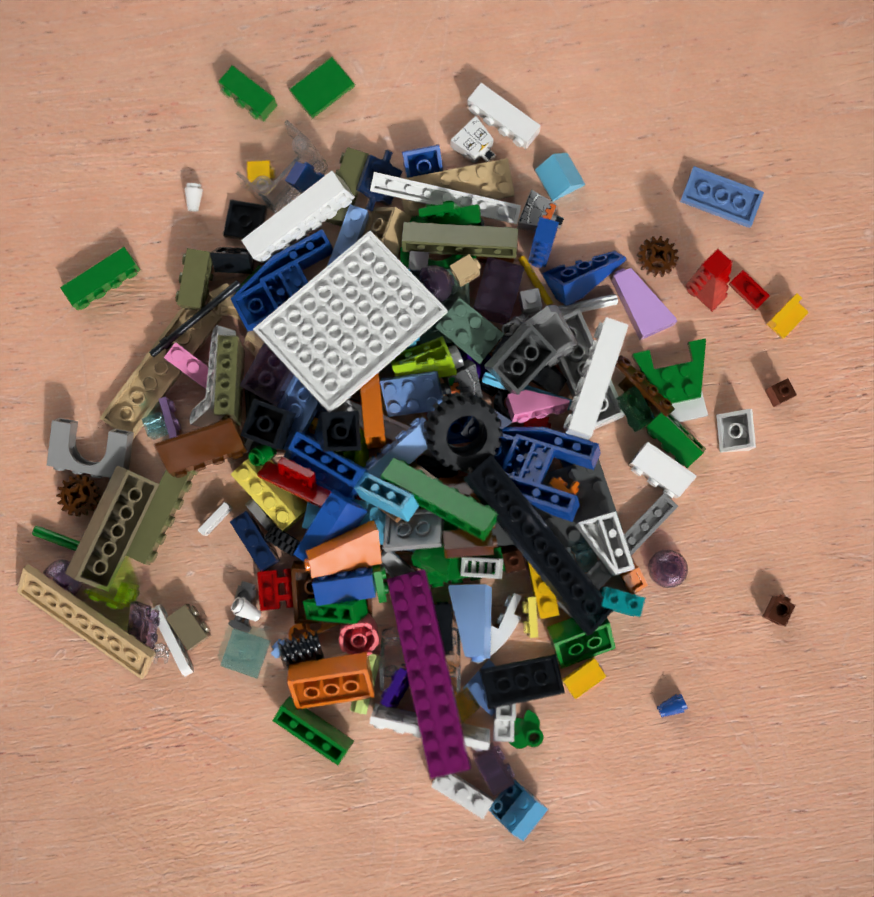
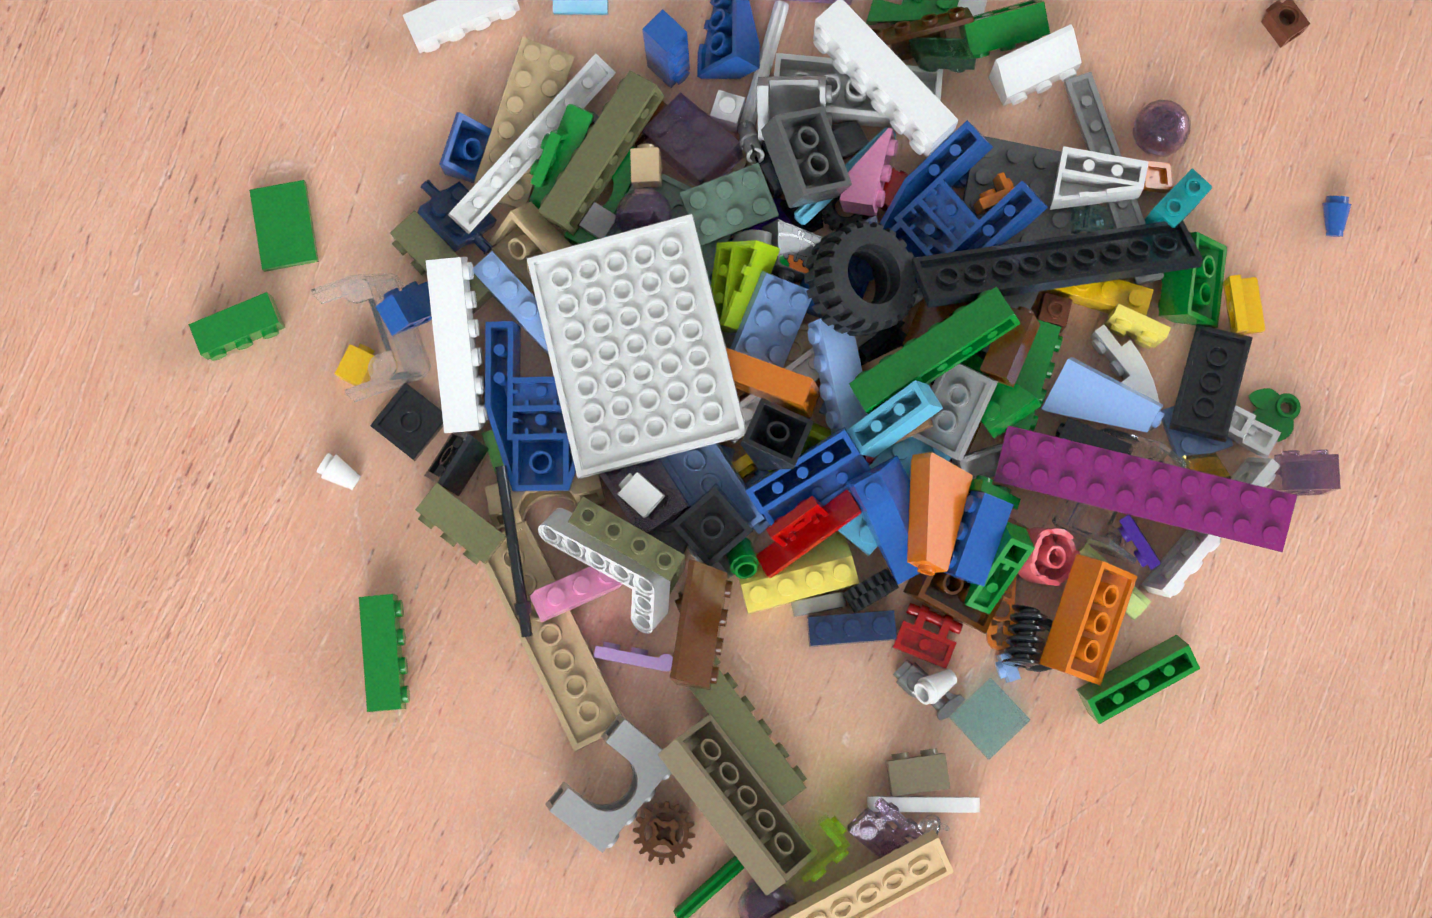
camera: 60 degrees left, 0 degrees up
clear light blue brick [142,412,168,440] -> none
white tile [198,502,233,536] -> none
white brick [431,774,493,819] -> none
white torso [451,116,496,163] -> none
white slope [460,557,503,579] -> none
dark azure slope [489,778,548,841] -> none
light grey torso [517,190,564,232] -> none
yellow bar [518,256,553,306] -> none
none -> white brick [618,472,665,518]

